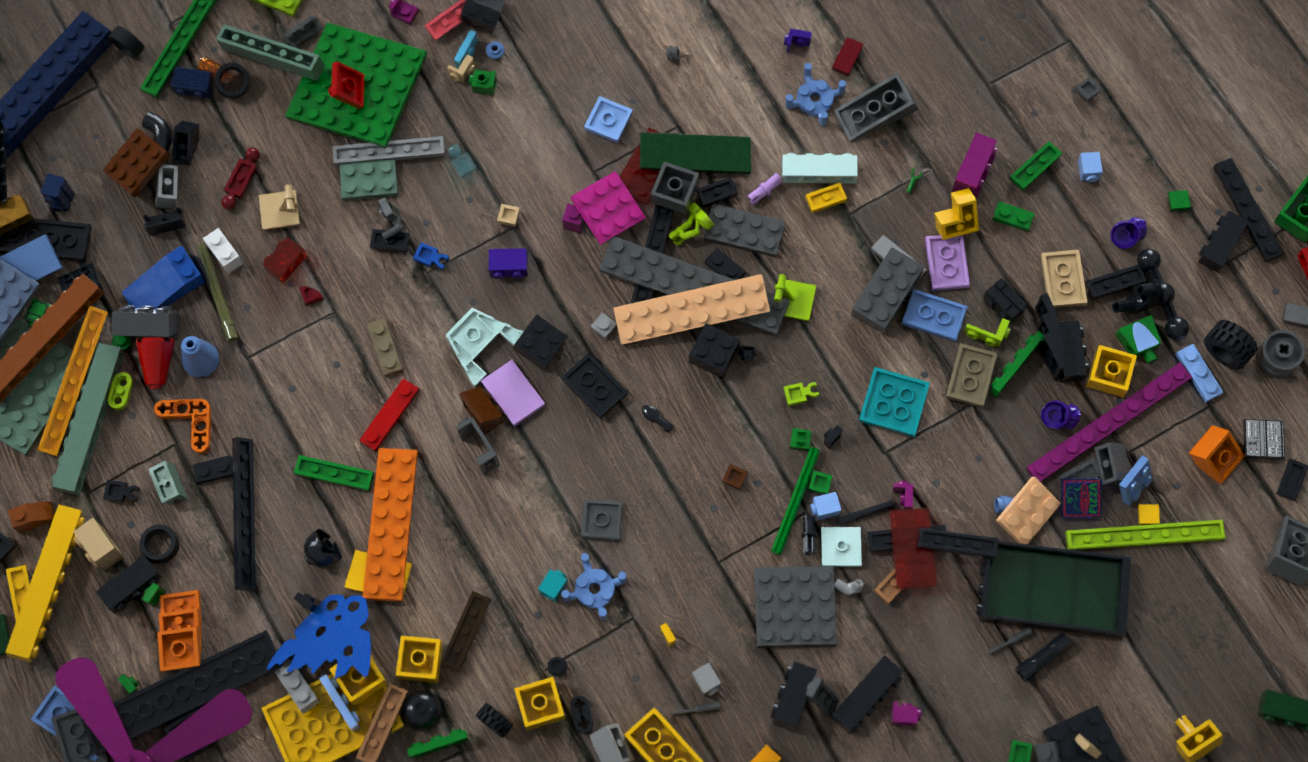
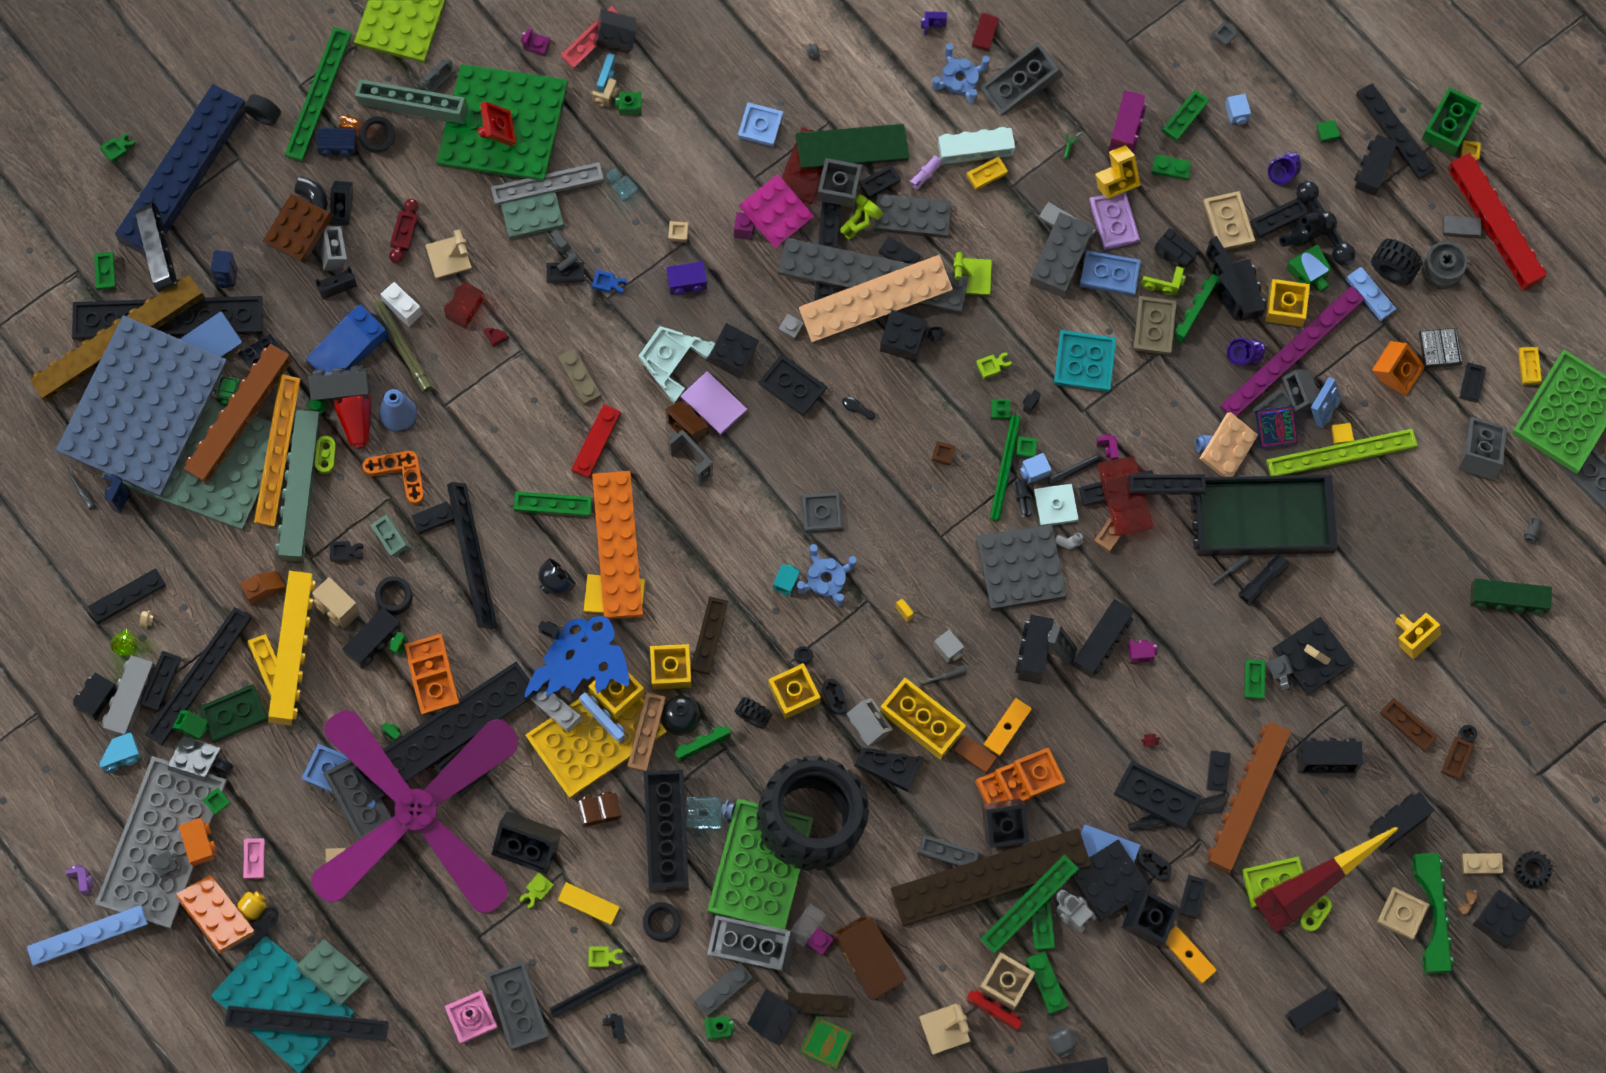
camera: 15 degrees left, 0 degrees up
medium blue plate [486,42,504,60] -> none

